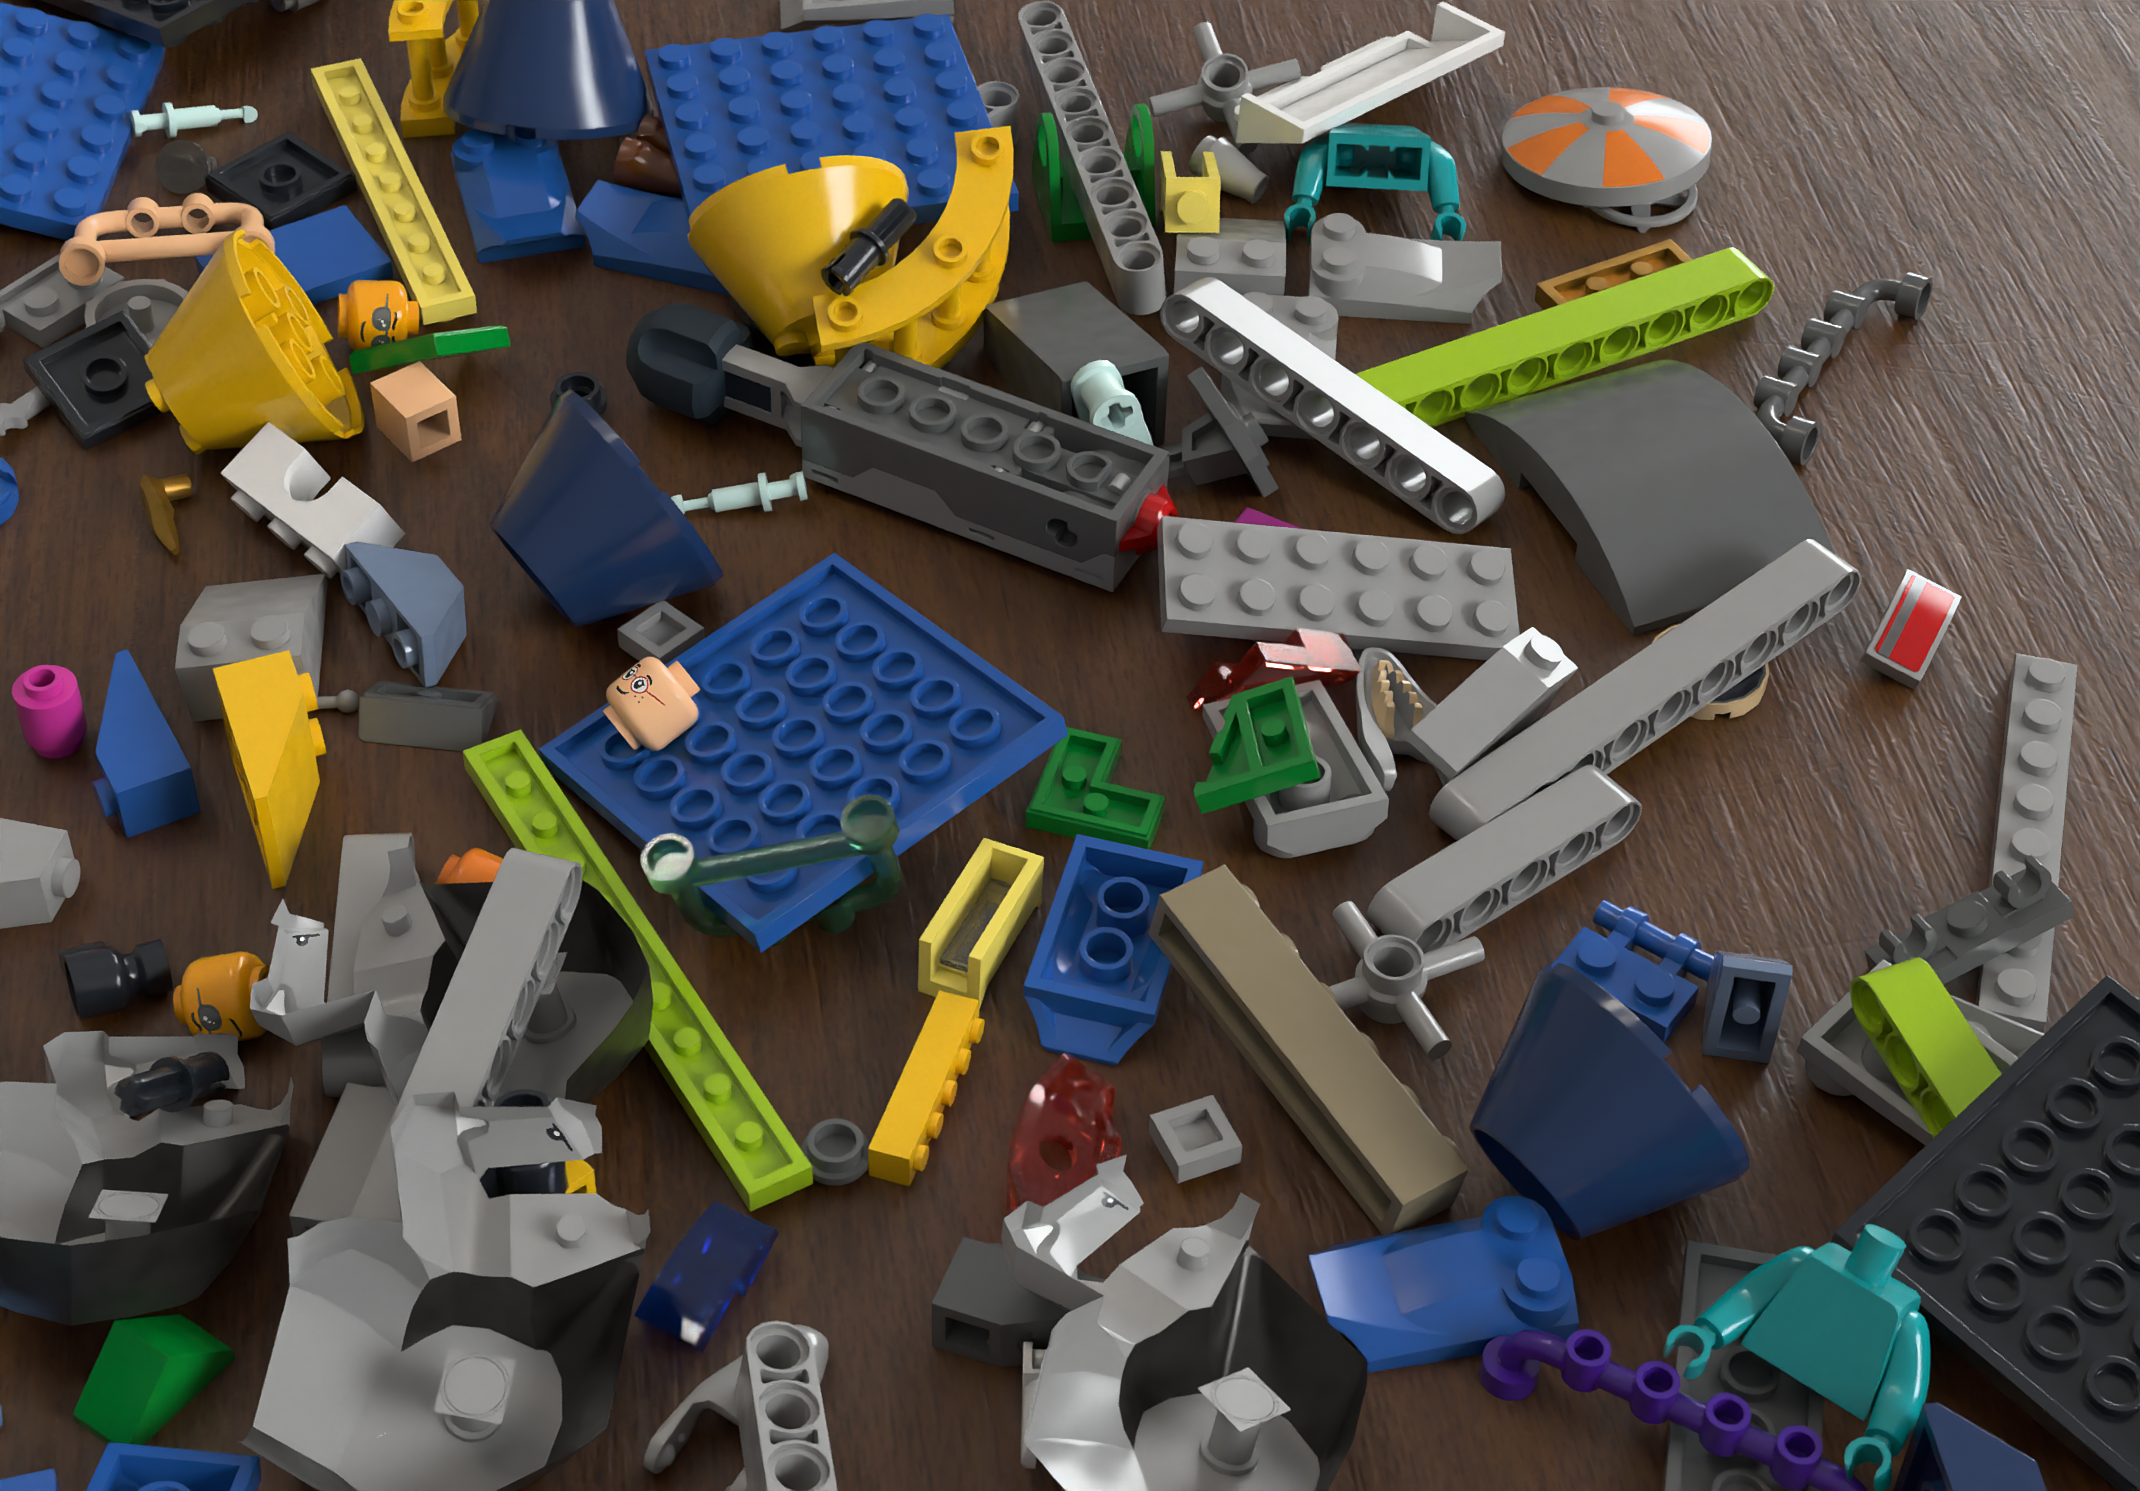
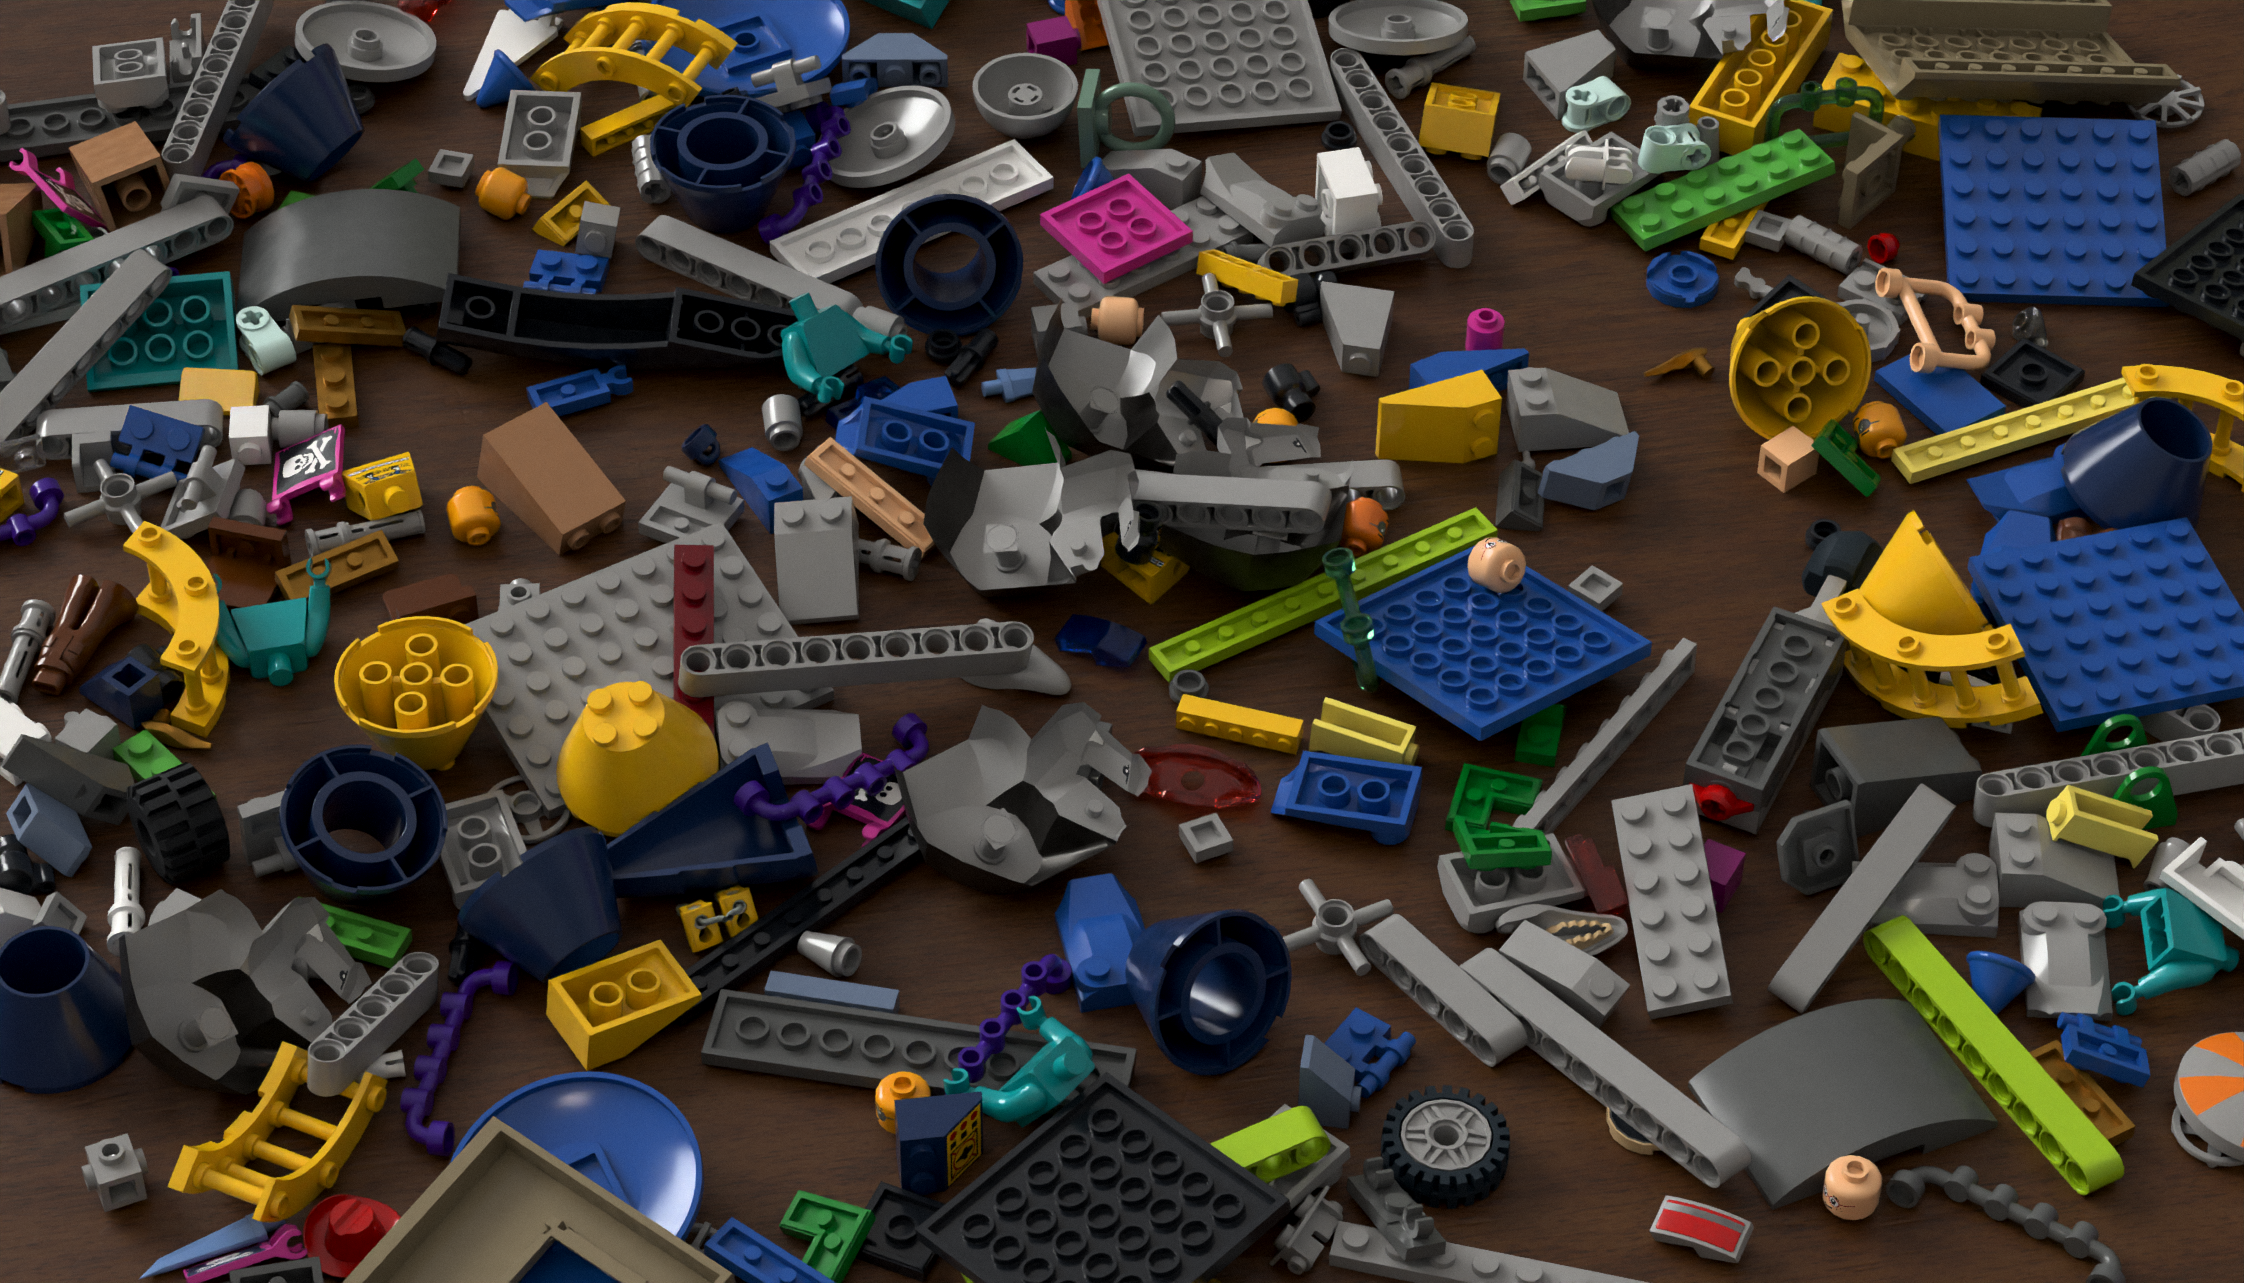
camera: 90 degrees right, 0 degrees up
light aqua piece [130,102,258,138] -> none
white arch [221,422,405,579] -> none
dark blue cone [489,389,724,628] -> none
light aqua piece [671,471,808,514] -> none
black axle [821,198,916,297] -> none
light aqua piece [1070,360,1154,446] -> none
dark tan brick [1149,864,1469,1235] -> none
none -> wheel [1381,1085,1510,1209]
none -> light grey plate [1512,638,1697,835]
none -> light nougat head [1822,1155,1882,1220]
none -> blue hat [1966,951,2036,1015]
none -> blue plate [2057,1012,2151,1088]

